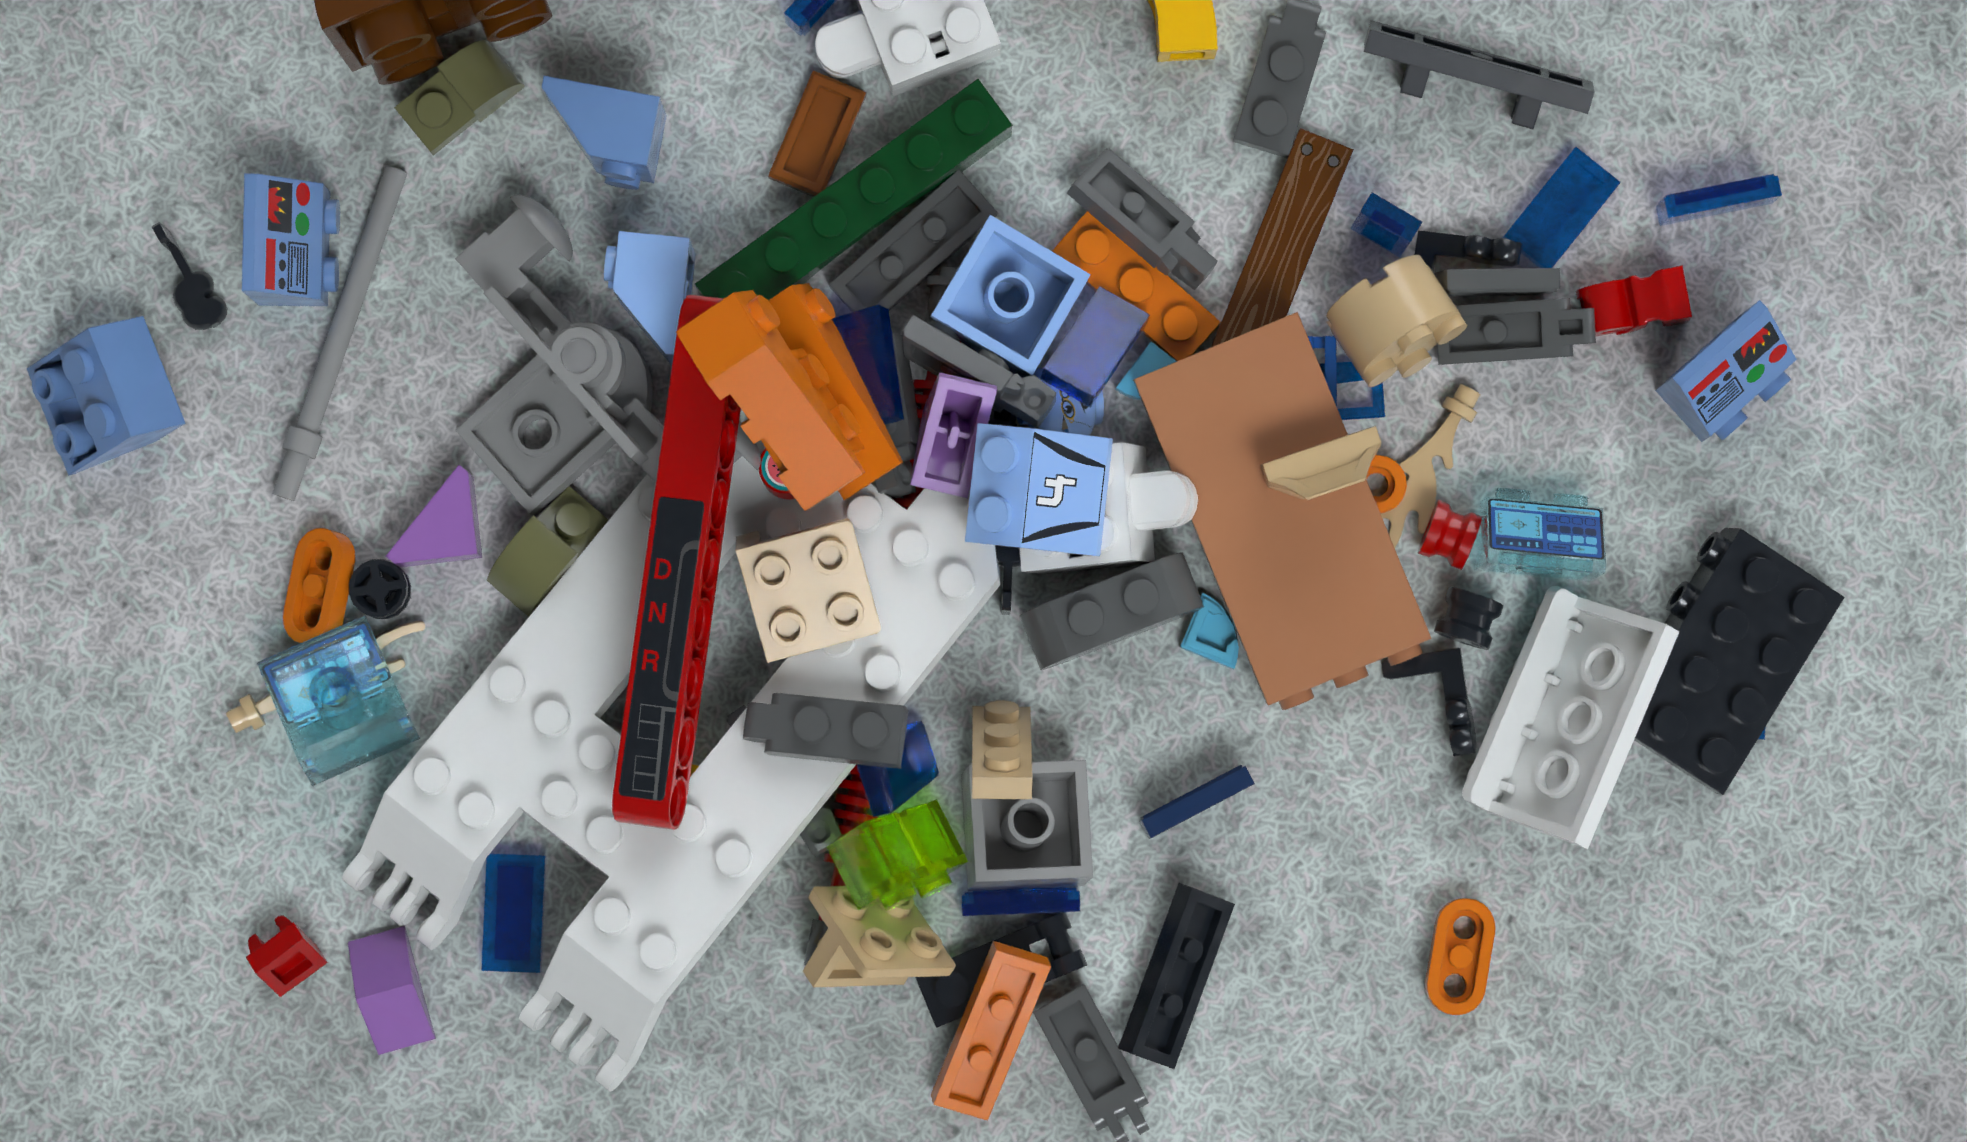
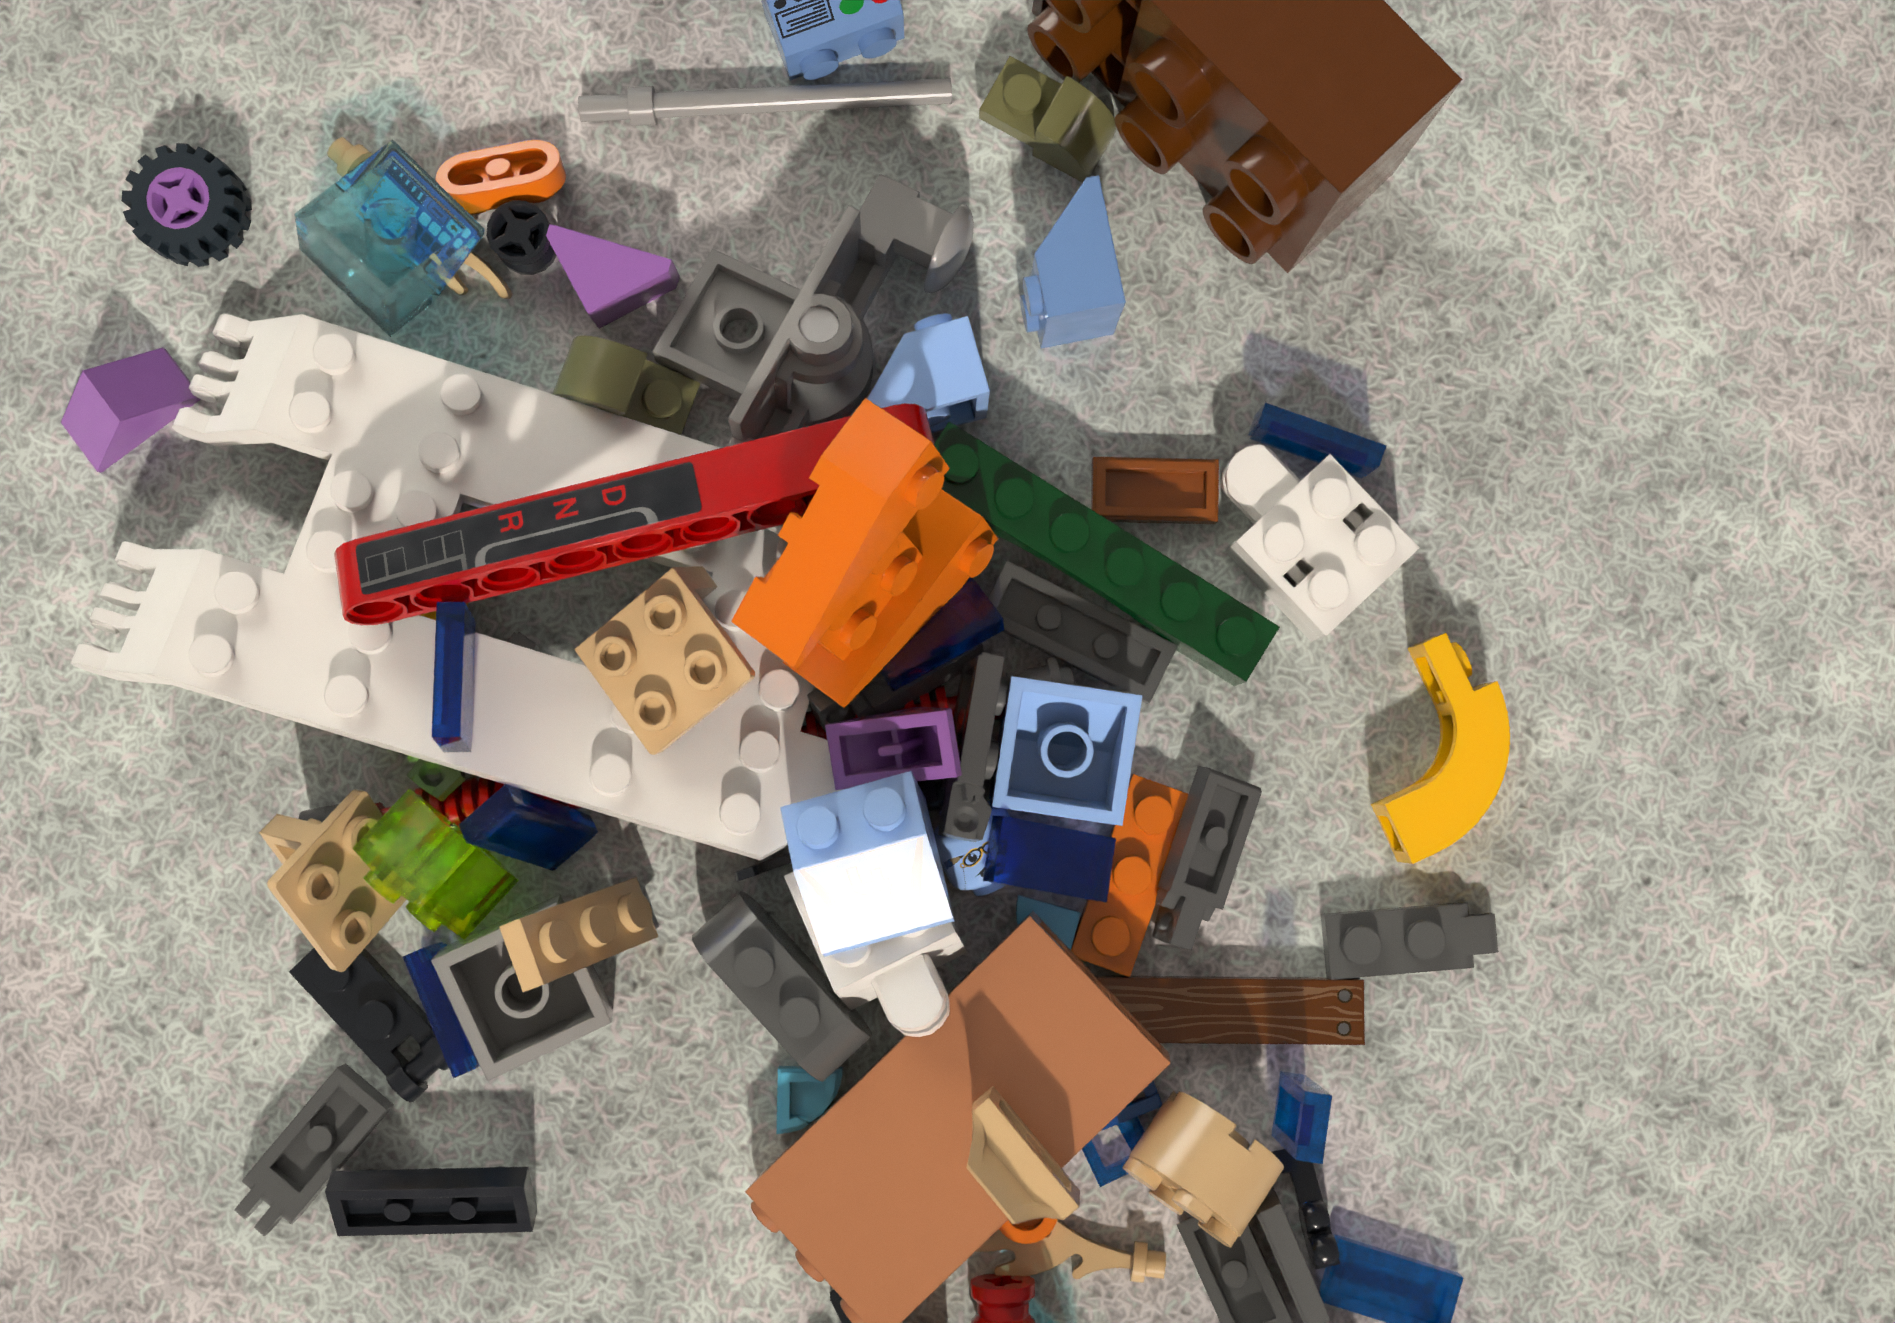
camera: 70 degrees right, 0 degrees up
red tile [246,915,328,997] -> none
clear blue tile [481,854,547,973] -> none
dark grey hinge [743,693,909,769] -> none
orange plate [931,941,1051,1121] -> none
dark blue tile [1139,765,1255,839] -> none
black hinge [1364,20,1595,129] -> none
none -> black wheel [121,143,252,267]
none -> clear blue tile [432,602,475,752]

